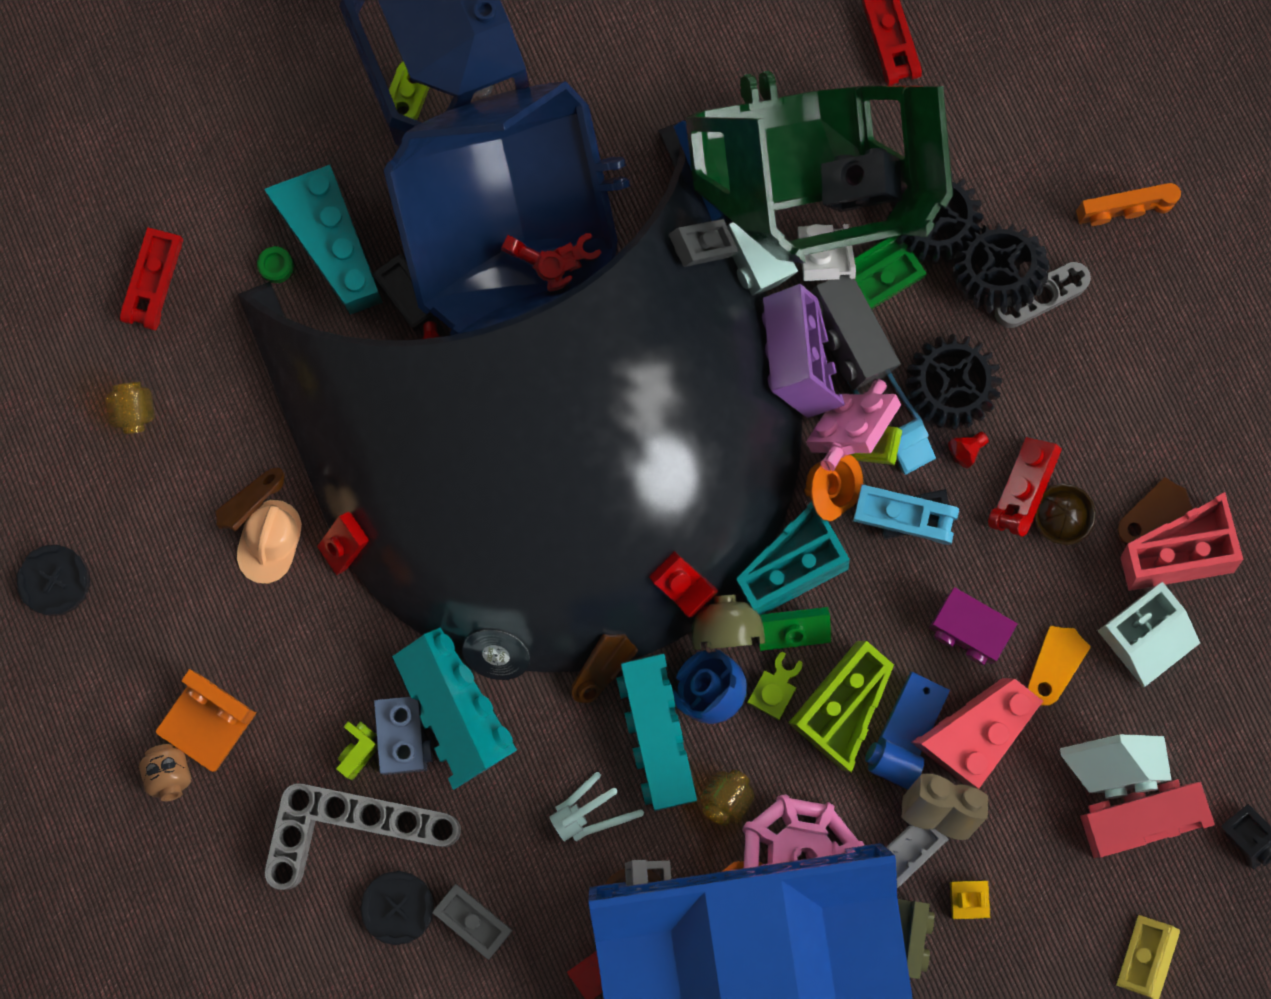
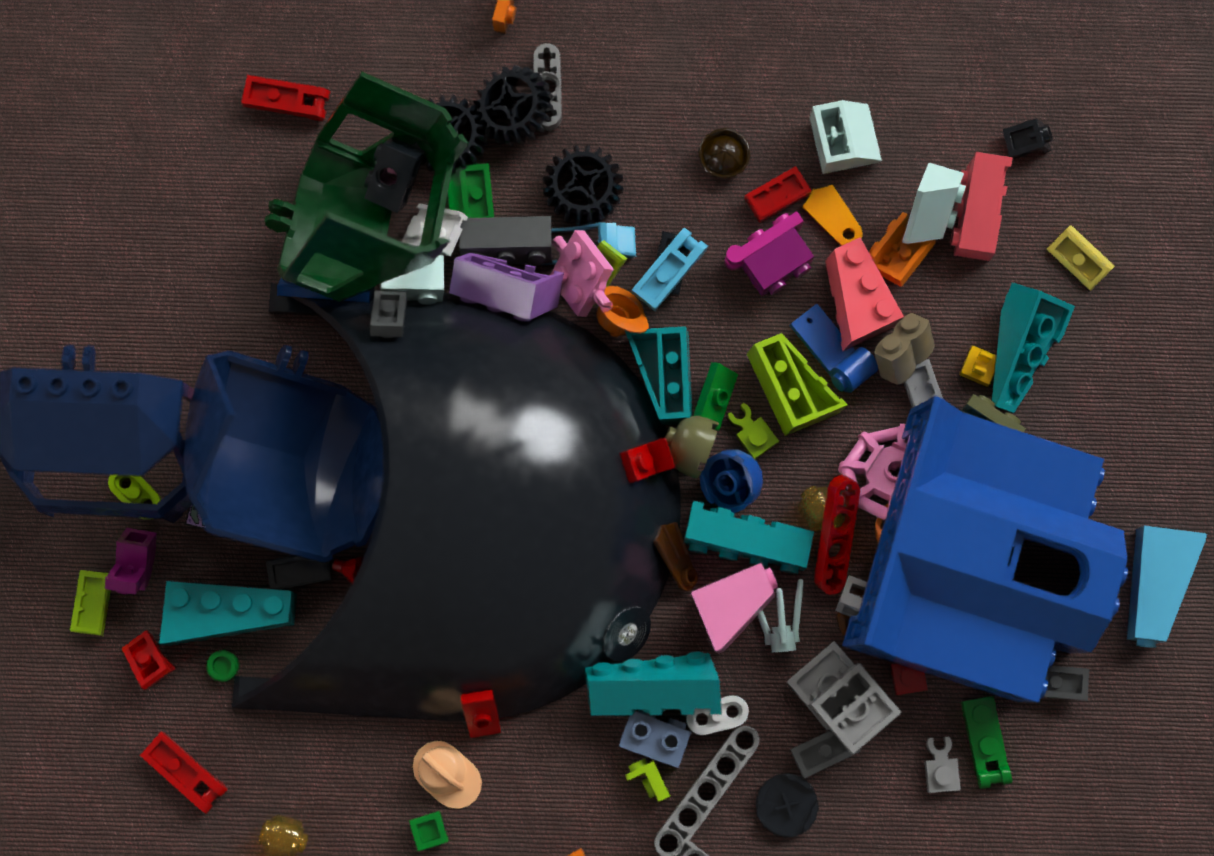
camera: 65 degrees left, 0 degrees up
reddish brown piece [215,468,285,531] -> none
red piece [501,233,601,292] -> none
red rock [948,432,989,469] -> none
red plate [988,437,1062,537] -> none
reddish brown piece [1117,477,1193,544] -> none
coral wedge [1120,492,1243,591] -> none
none -> lime plate [70,570,111,636]
none -> magenta brick [105,528,157,594]
none -> red slope [122,630,176,690]
none -> green plate [409,811,449,851]
none -> white plate [686,696,749,735]
none -> bright pink slope [691,563,778,654]
none -> dark pink plate [725,211,804,270]
none -> red plate [744,166,812,223]
none -> light grey bracket [786,641,902,754]
none -> red beam [814,475,860,595]
none -> orange bracket [869,212,936,287]
none -> teal wedge [992,282,1075,413]

